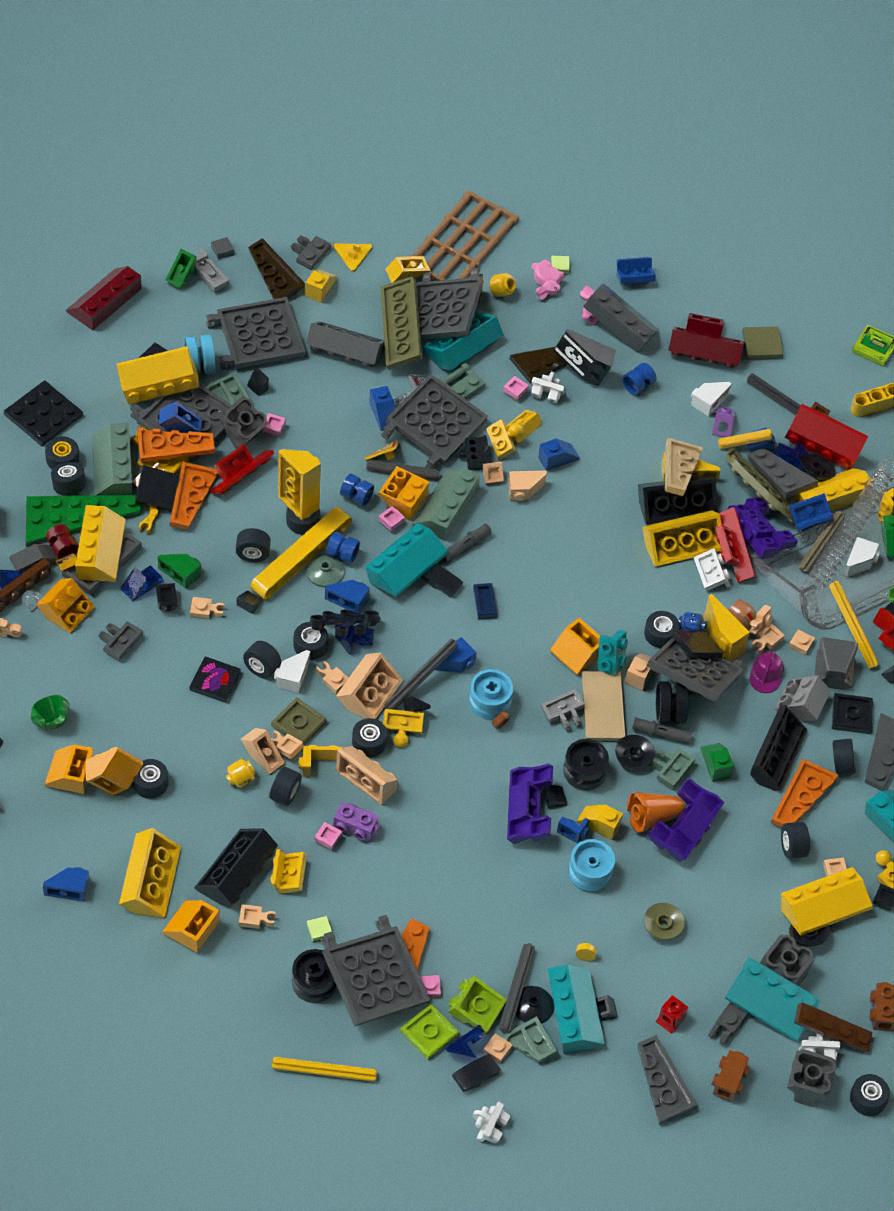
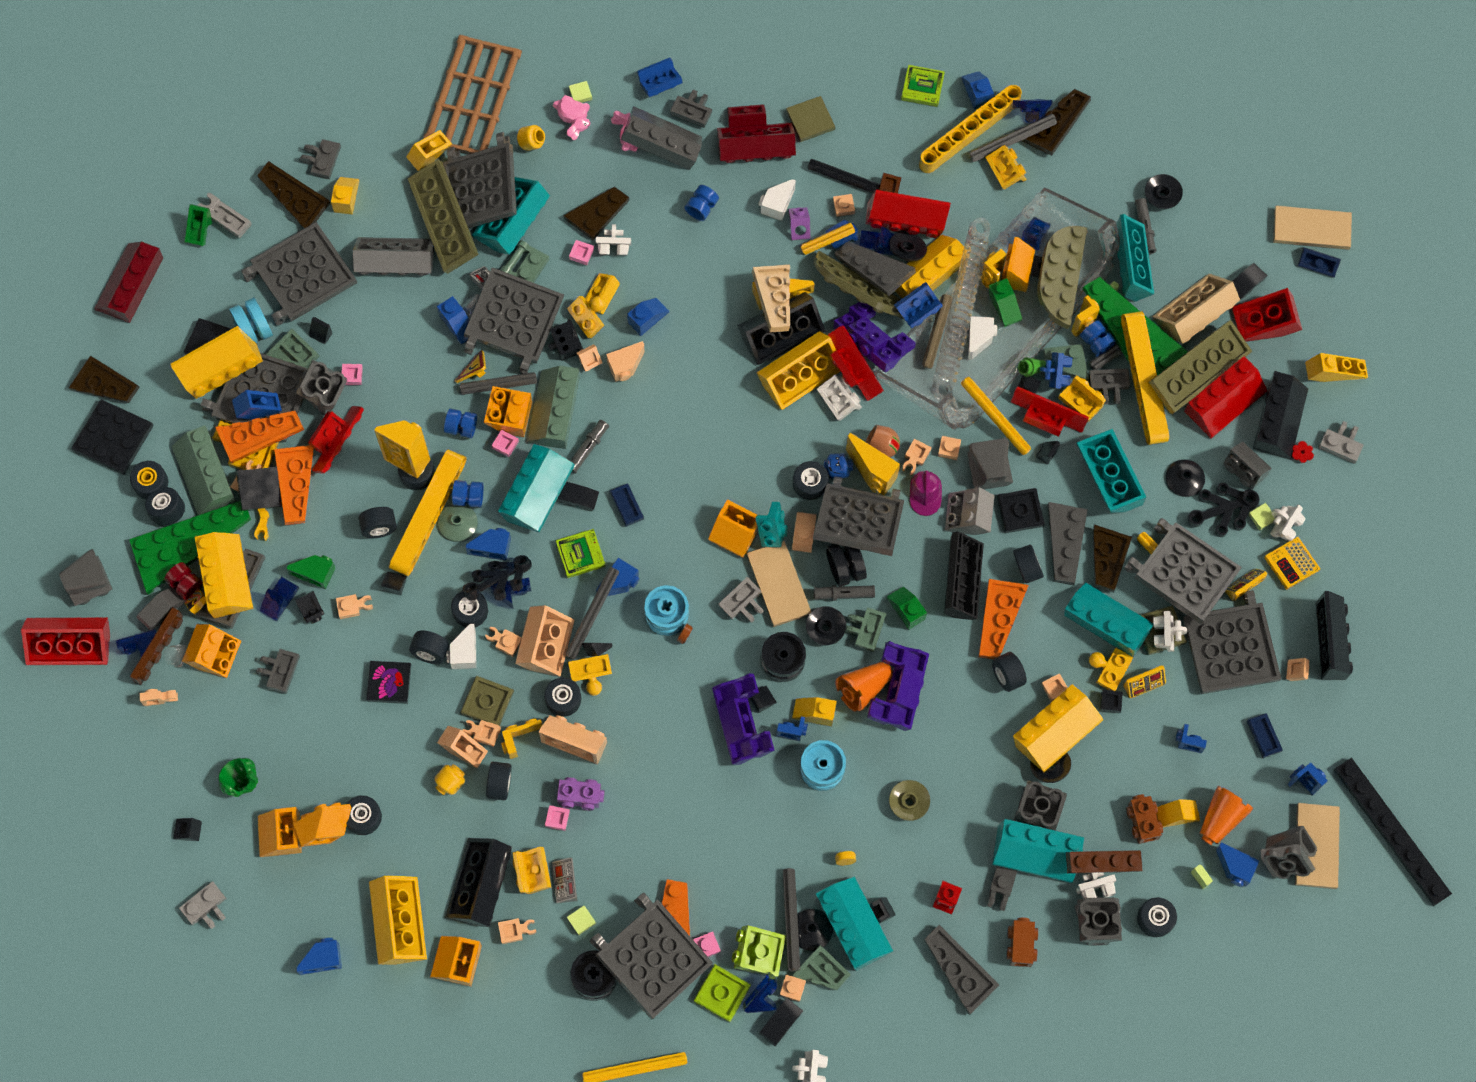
camera: 15 degrees left, 15 degrees up
dark grey tile [211,237,234,259] -> none
yellow piece [333,243,372,272] -> none
black slope [553,329,616,386] -> none
black tile [672,630,724,658] -> none
light nougat plate [749,605,772,635] -> none
none -> dark brown wing [69,356,140,403]
none -> slope [552,857,577,904]
none -> lime tile [556,529,606,578]
none -> dark grey hinge [670,89,712,128]
none -> light nougat plate [833,194,855,217]

